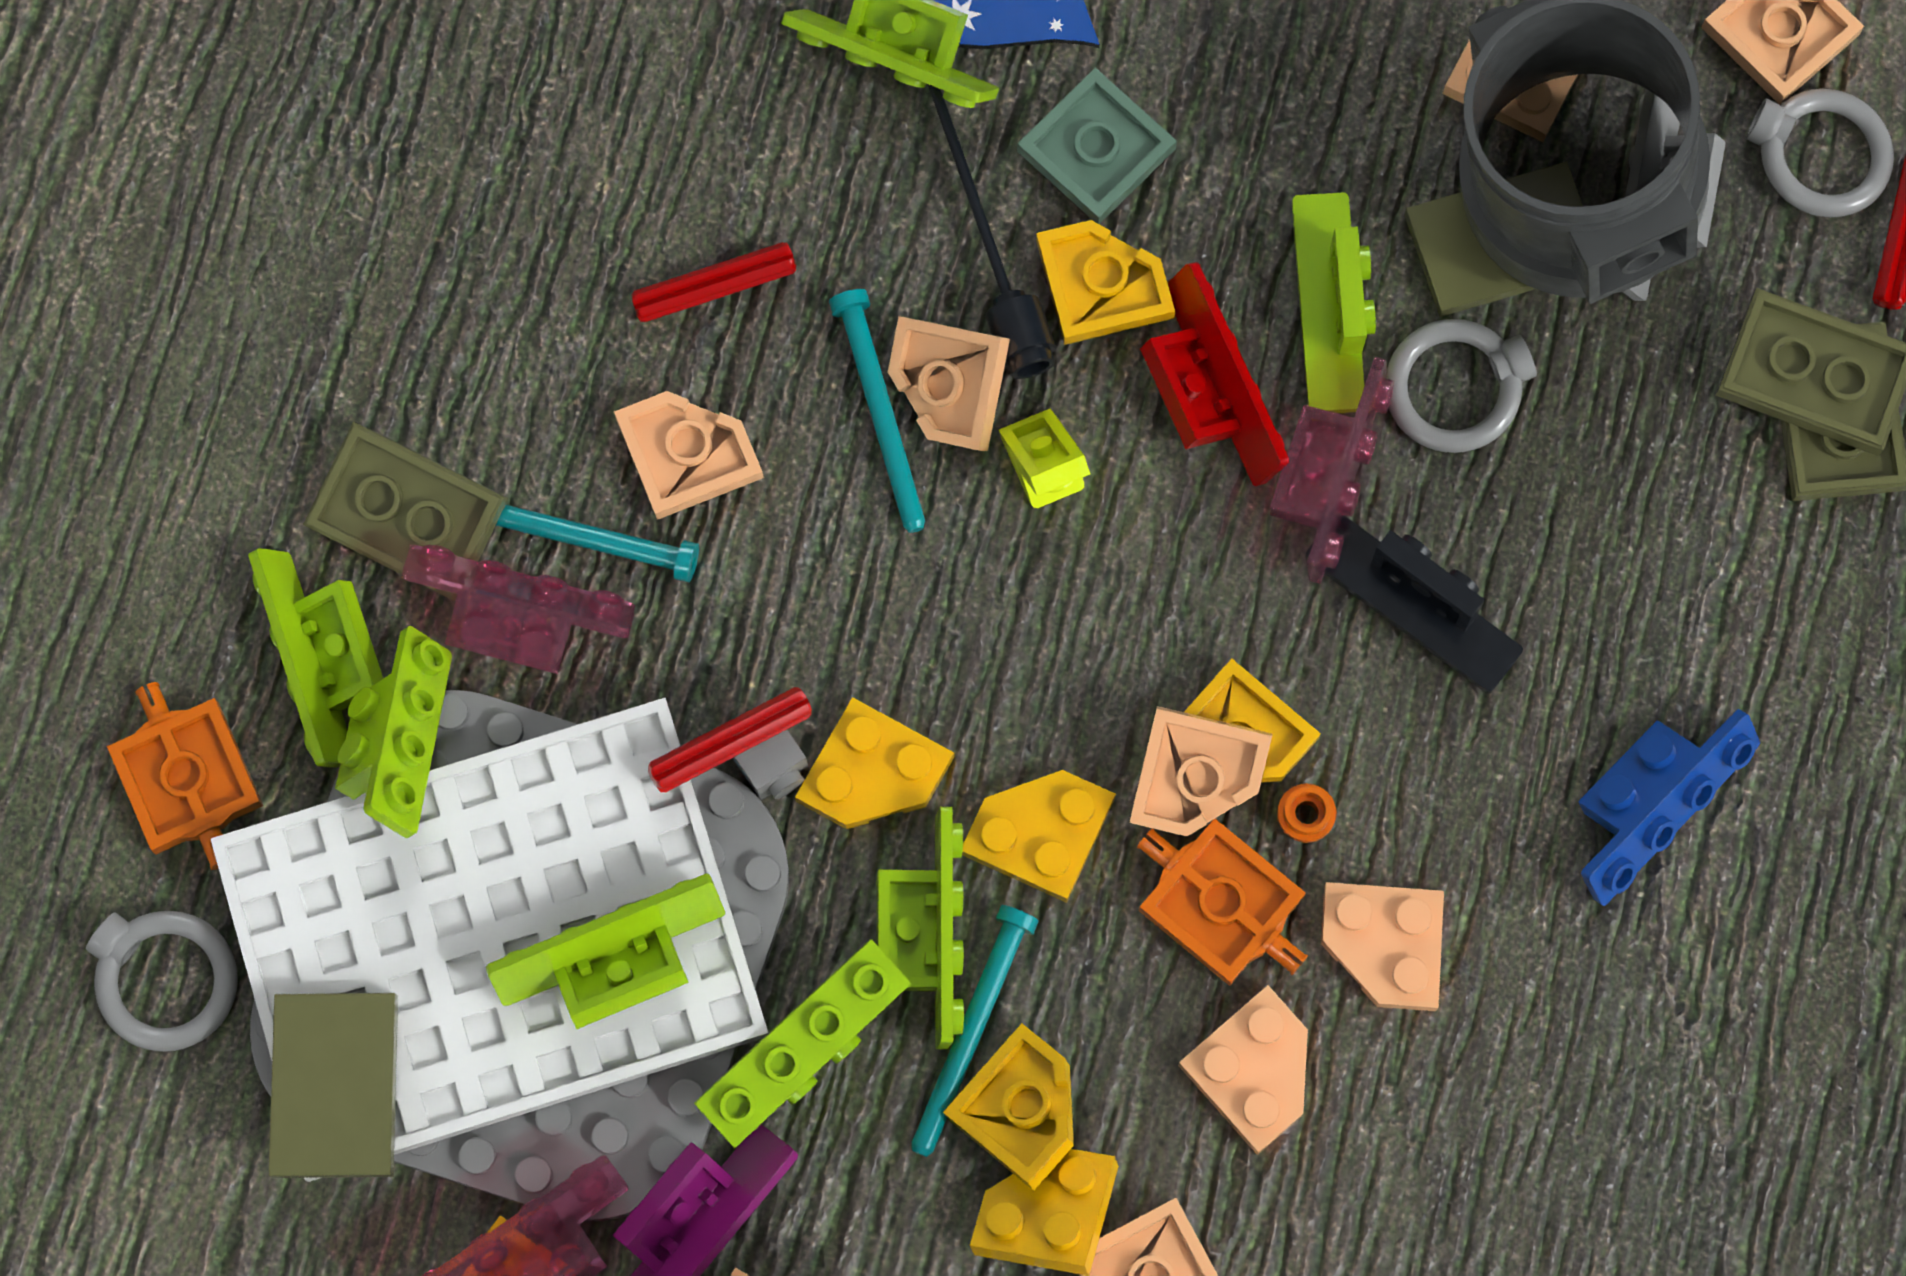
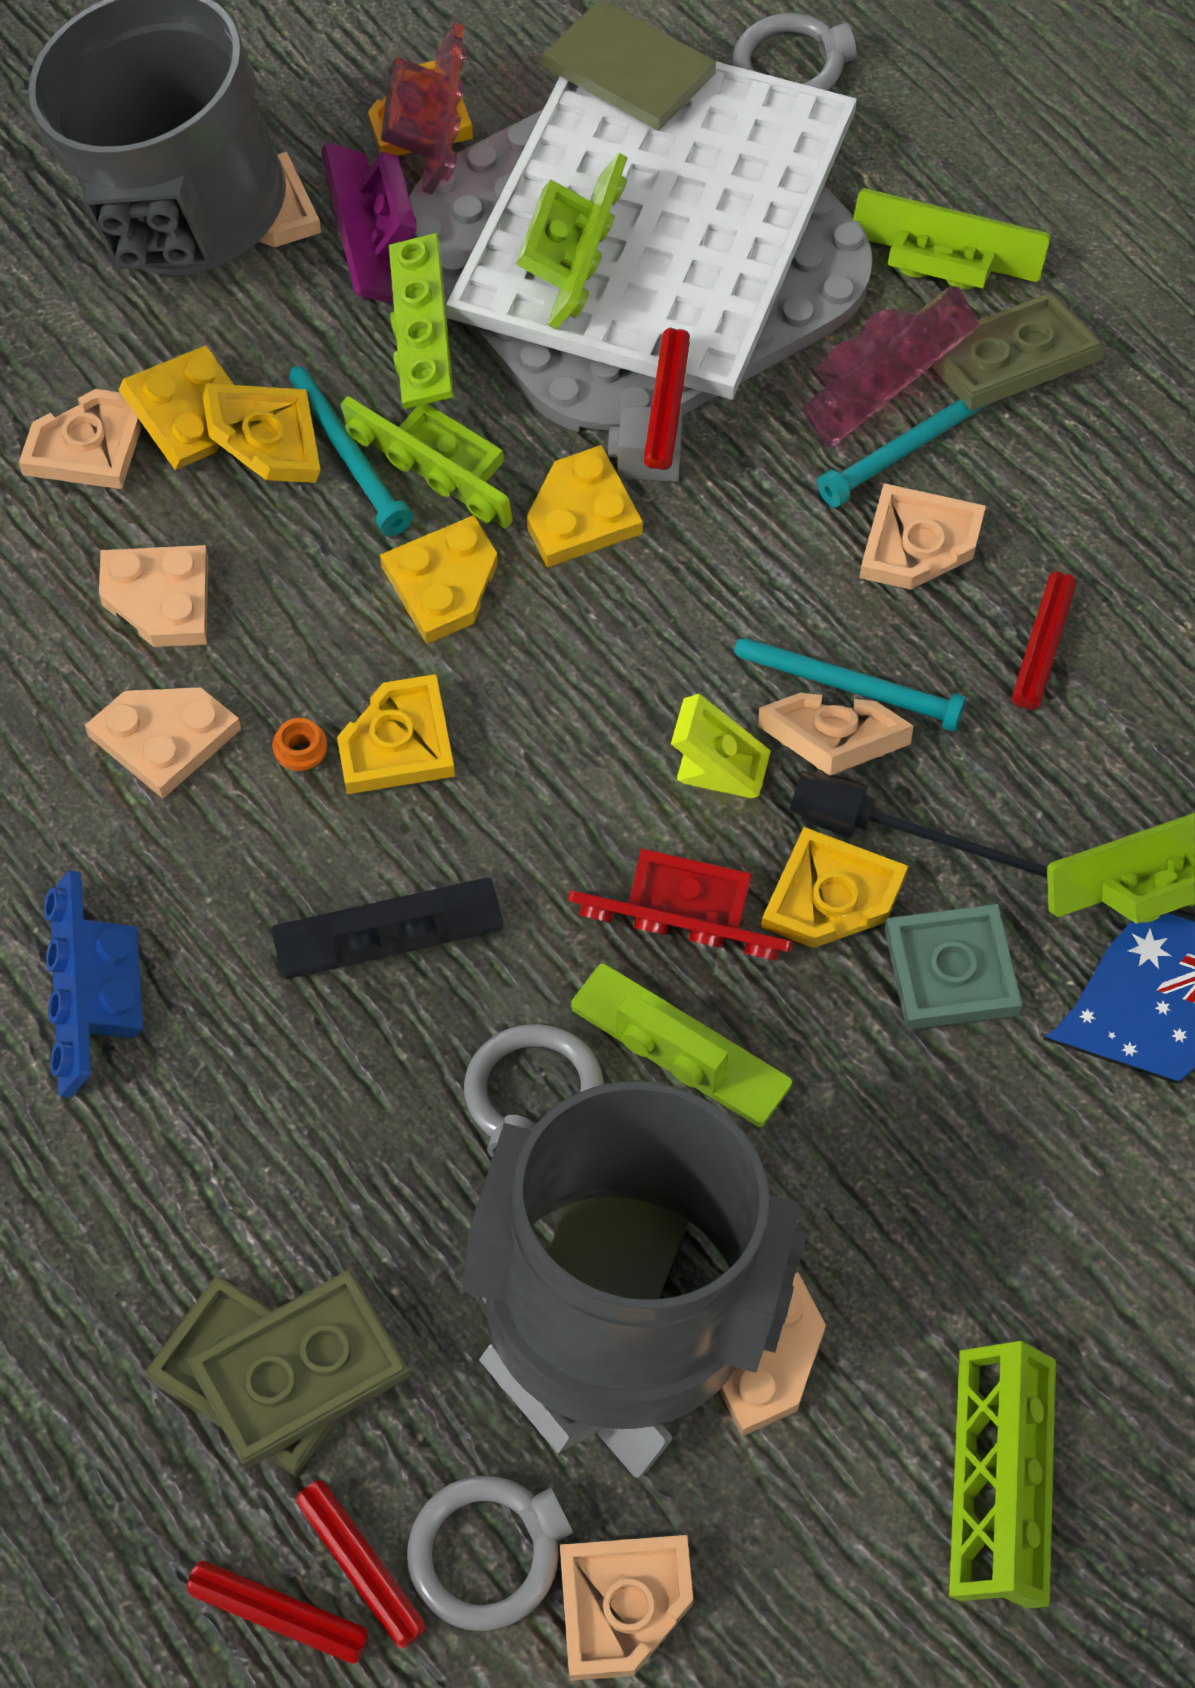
camera: 125 degrees right, 15 degrees down
orange plate [107,682,263,870] -> none
lime bracket [335,626,452,838] -> none
light nougat plate [1129,706,1272,837] -> none
orange plate [1137,819,1308,986] -> none
clear pink bracket [1270,356,1394,584] -> none

